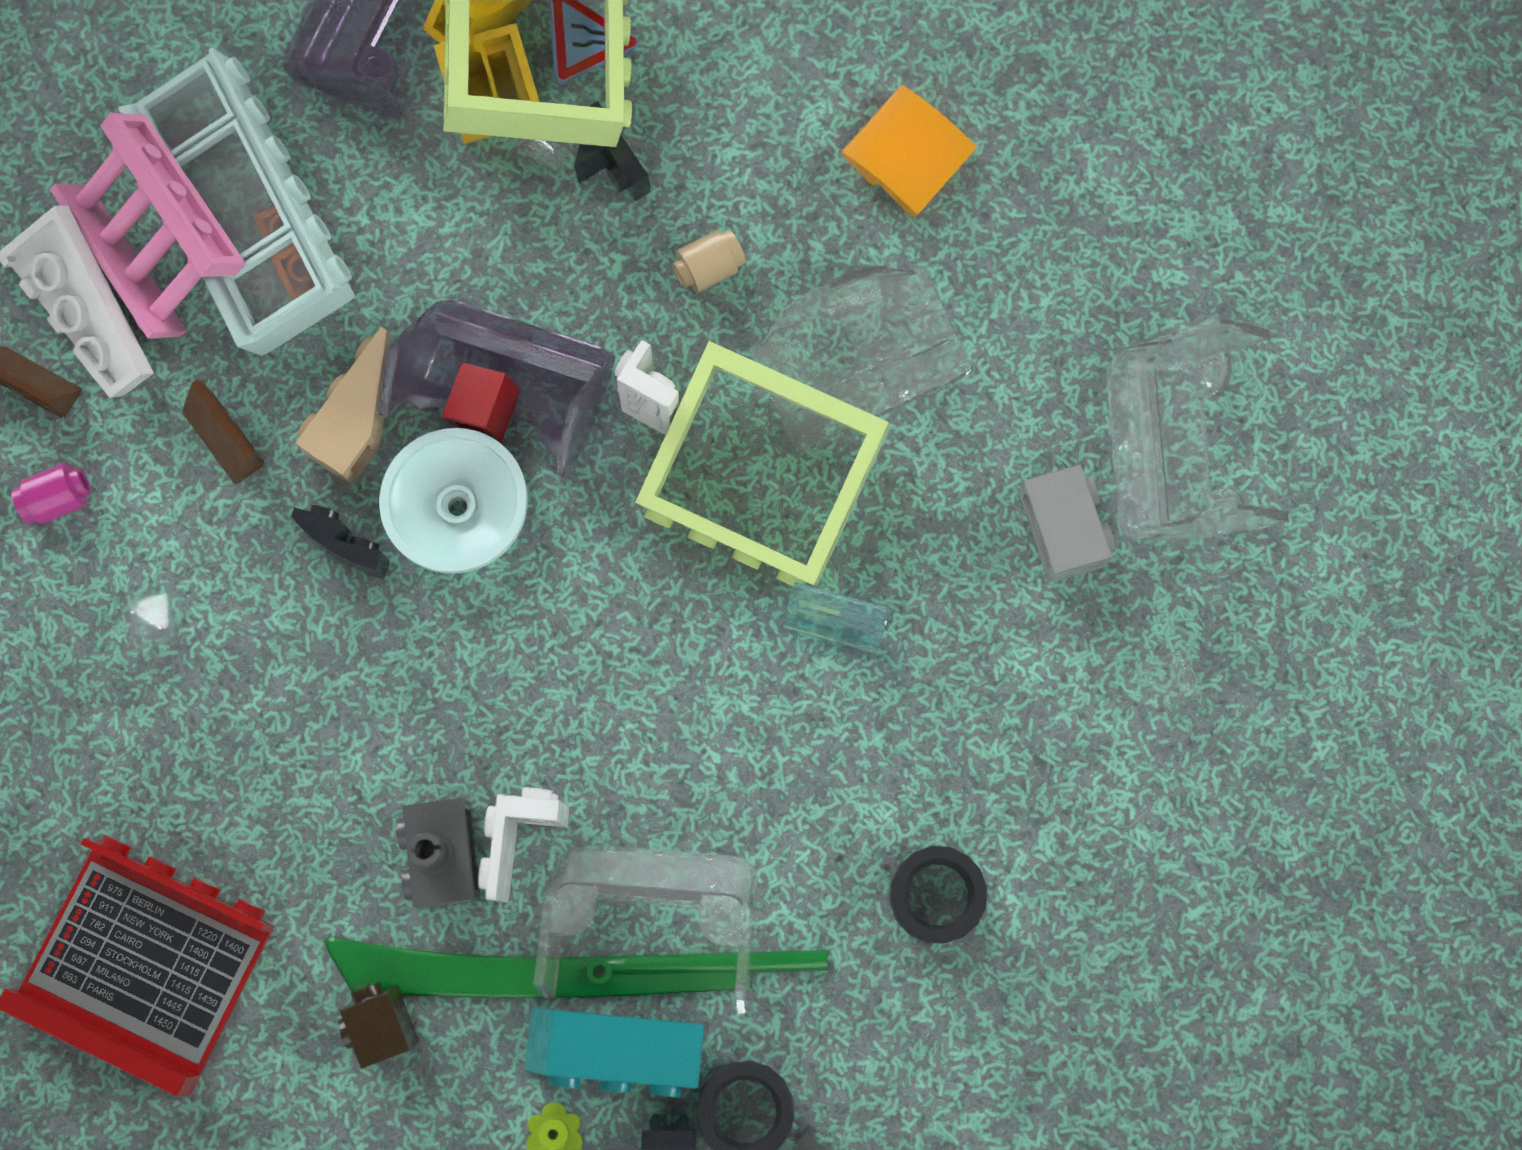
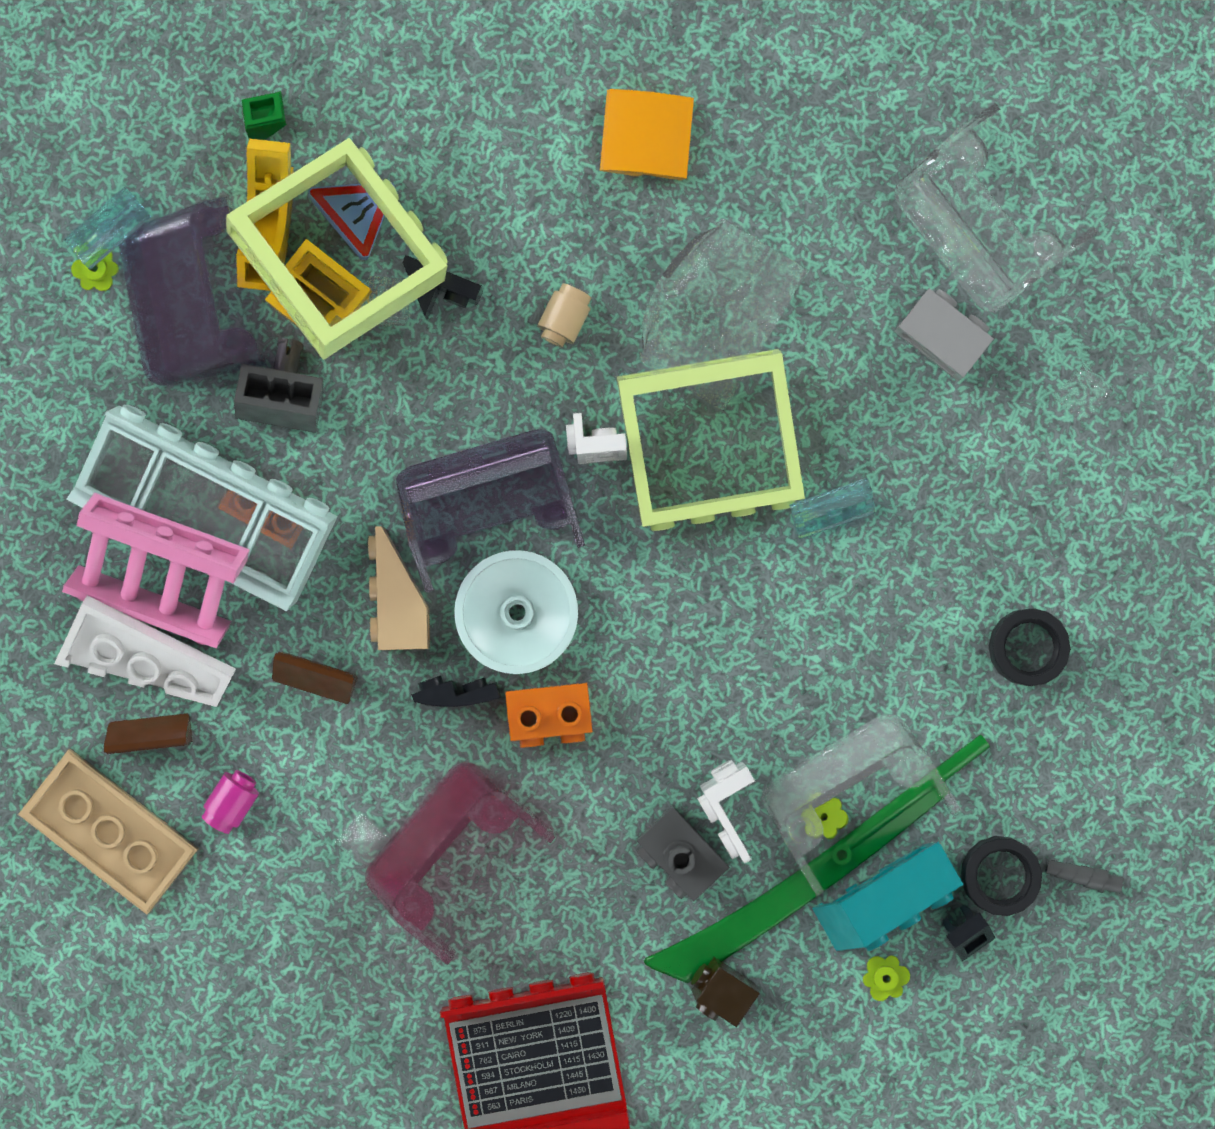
camera: 35 degrees left, 10 degrees up
red panel [442,363,520,443] -> none
none -> dark grey brick [234,338,324,433]
none -> clear pink windscreen [365,762,557,965]
none -> orange brick [505,682,593,748]
none -> lime plant [801,795,849,839]

